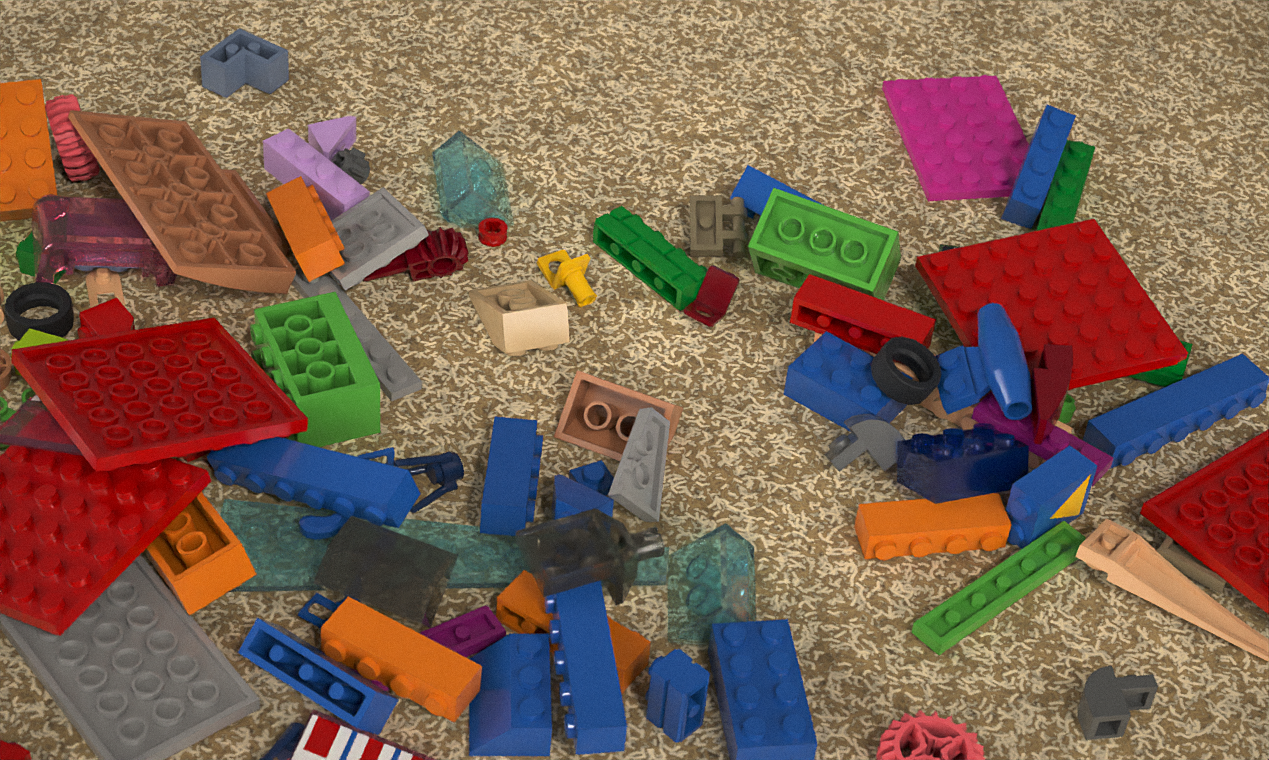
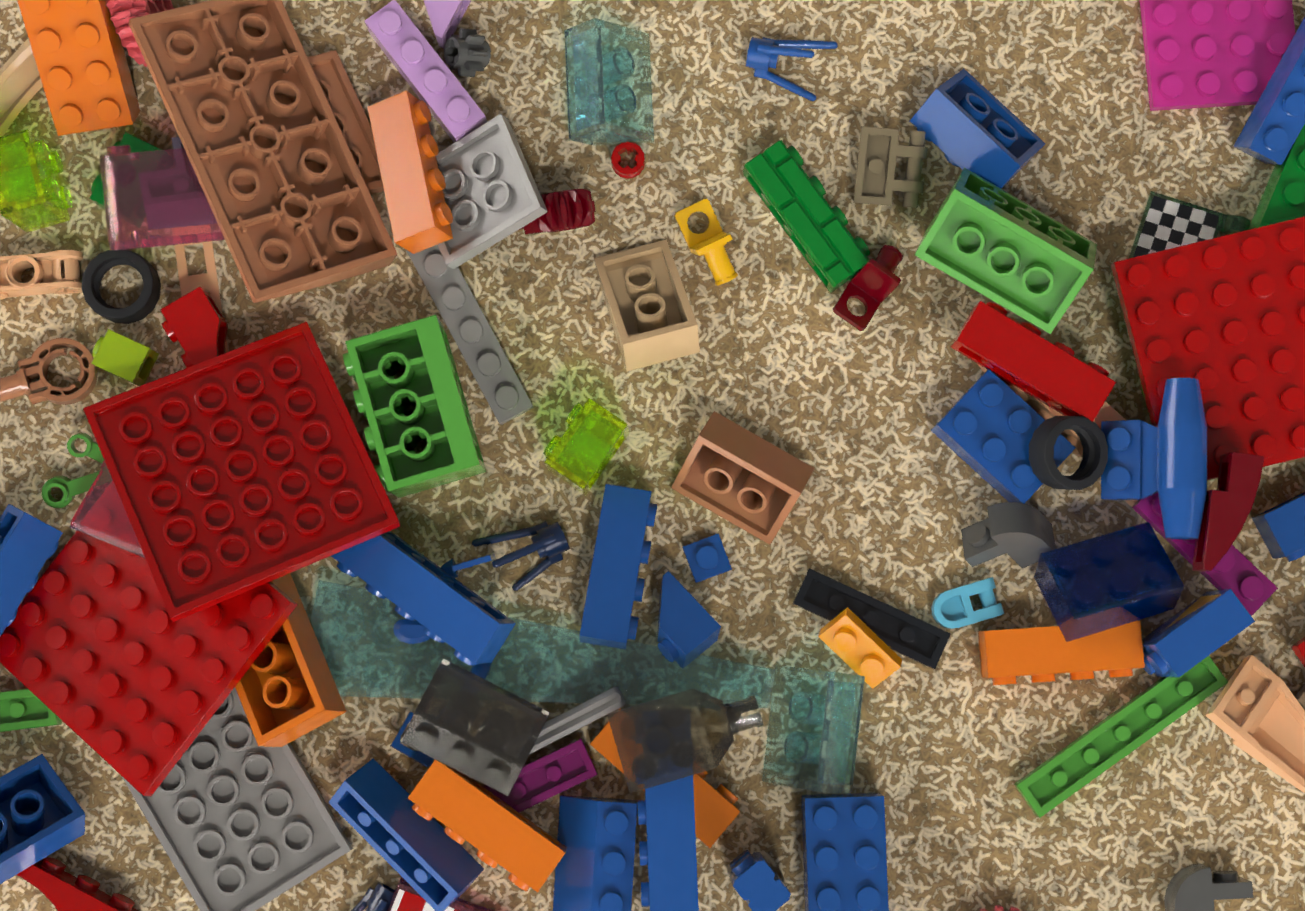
camera: 10 degrees right, 40 degrees up
light grey wing [608,407,670,522] -> none
none -> light grey axle [484,687,625,772]
none -> clear neon green brick [543,398,629,496]
none -> blue plant [746,37,838,101]
none -> black plate [792,568,951,669]
none -> light orange plate [818,607,902,688]
none -> medium azure plate [931,577,1004,629]

